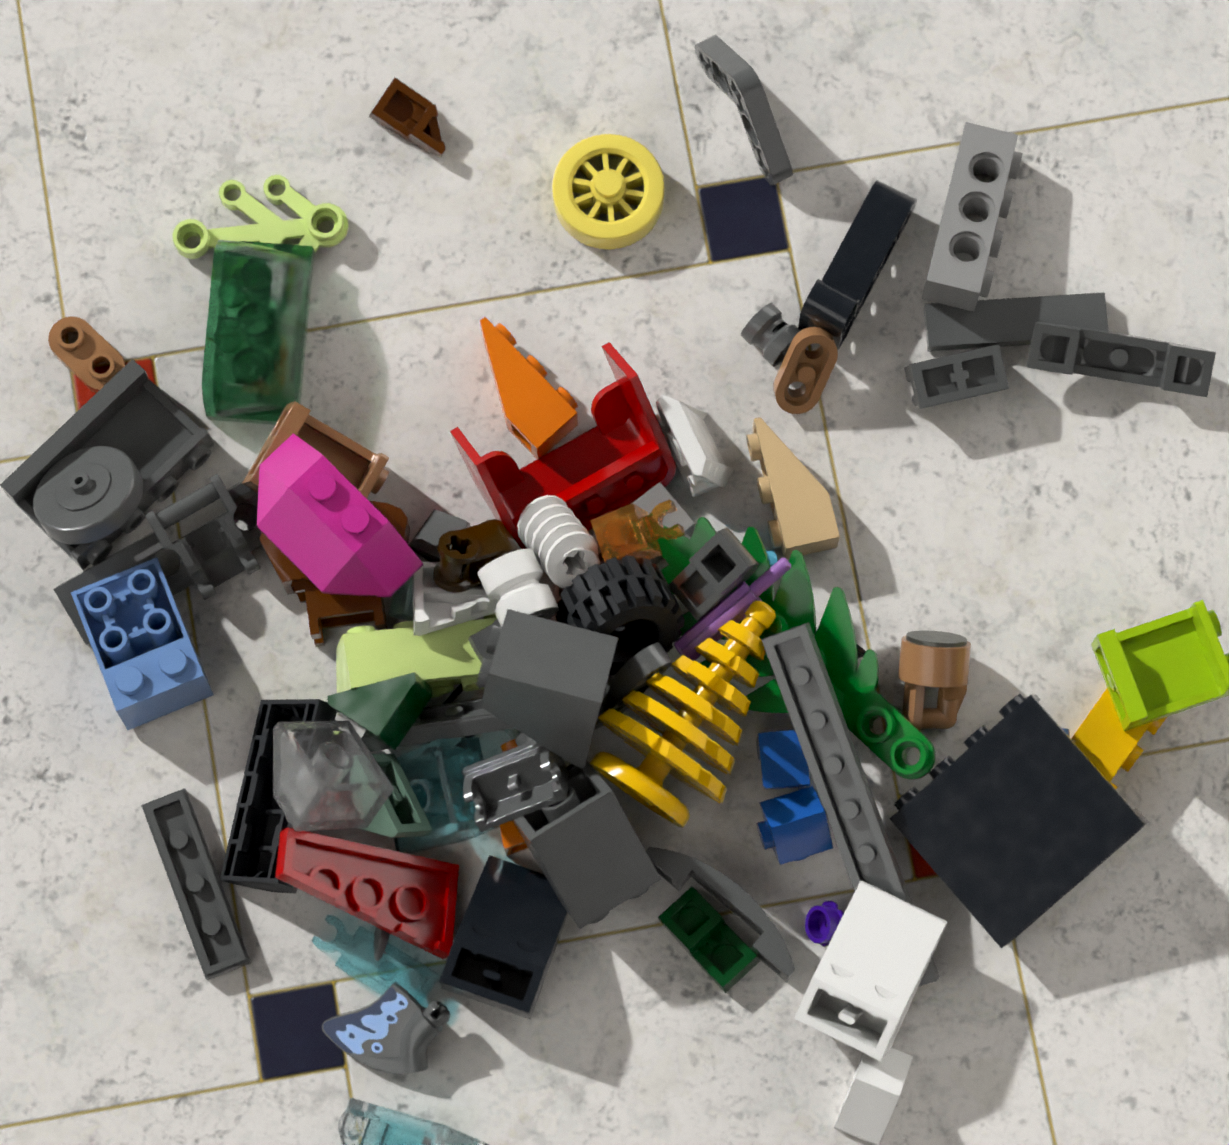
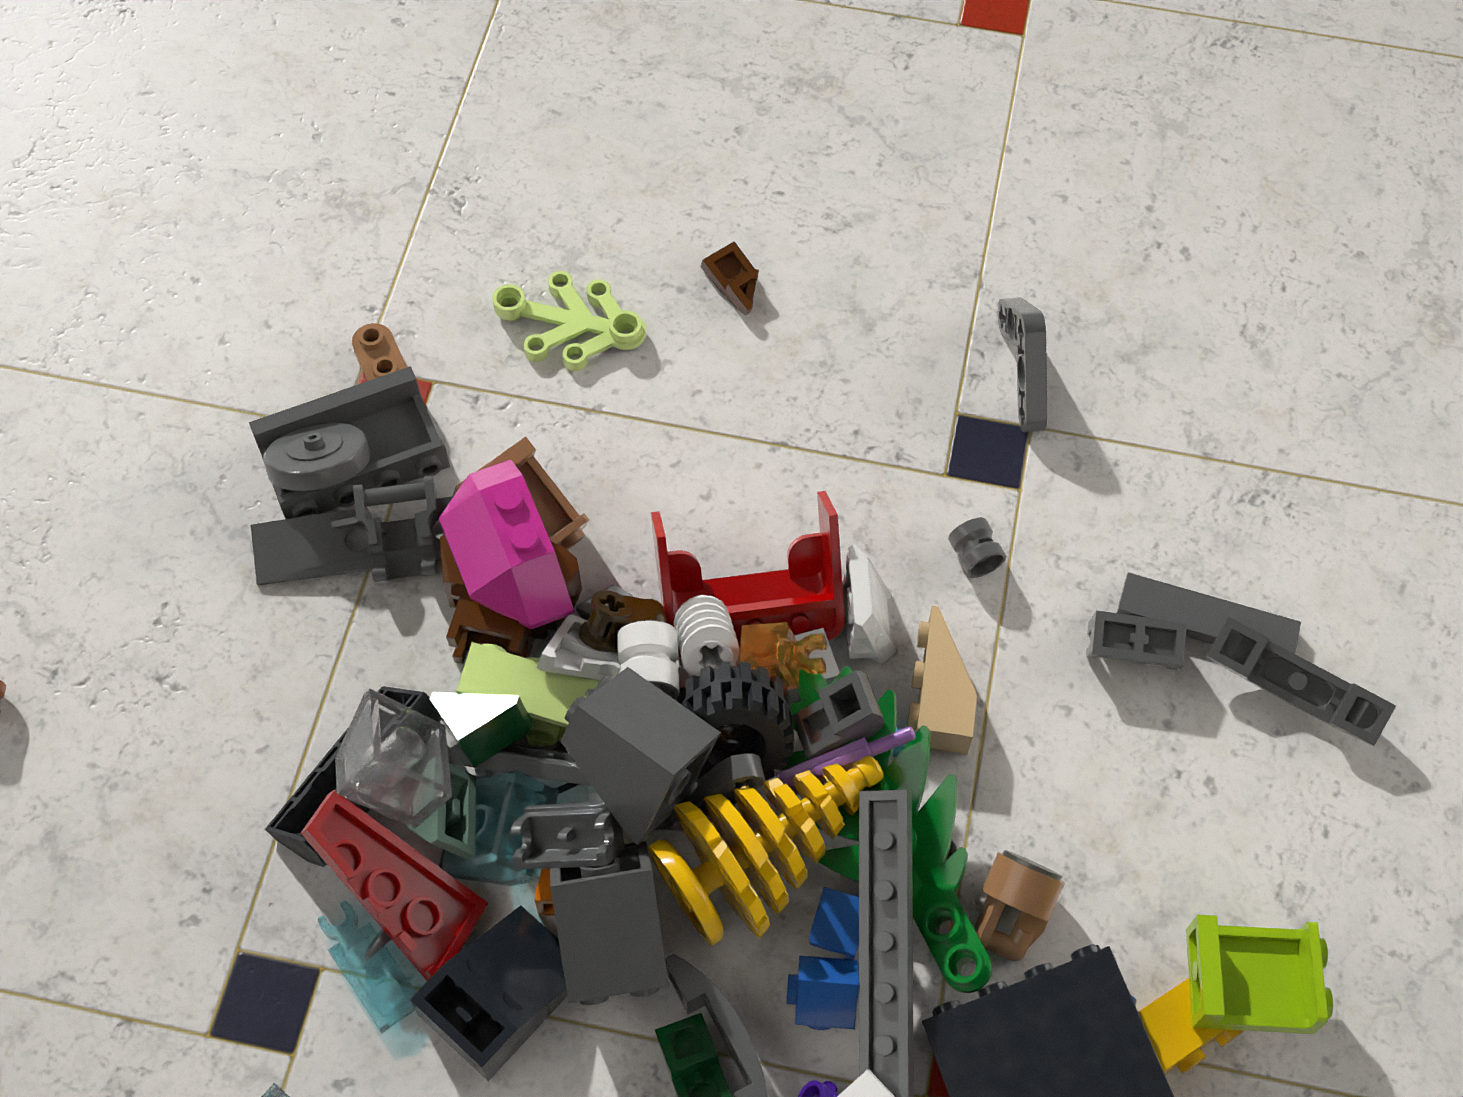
camera: 20 degrees right, 15 degrees down
medium blue slope [71,557,214,730] -> none
dark grey tile [141,788,251,980] -> none
clear green windscreen [202,240,315,425] -> none
dark grey arm [322,981,450,1074] -> none
orange slope [480,317,578,459] -> none
light yellow wheel [552,134,664,249] -> none
medium nougat plate [773,327,838,414] -> none
black beam [798,180,917,350] -> none
light grey brick [922,122,1023,312] -> none

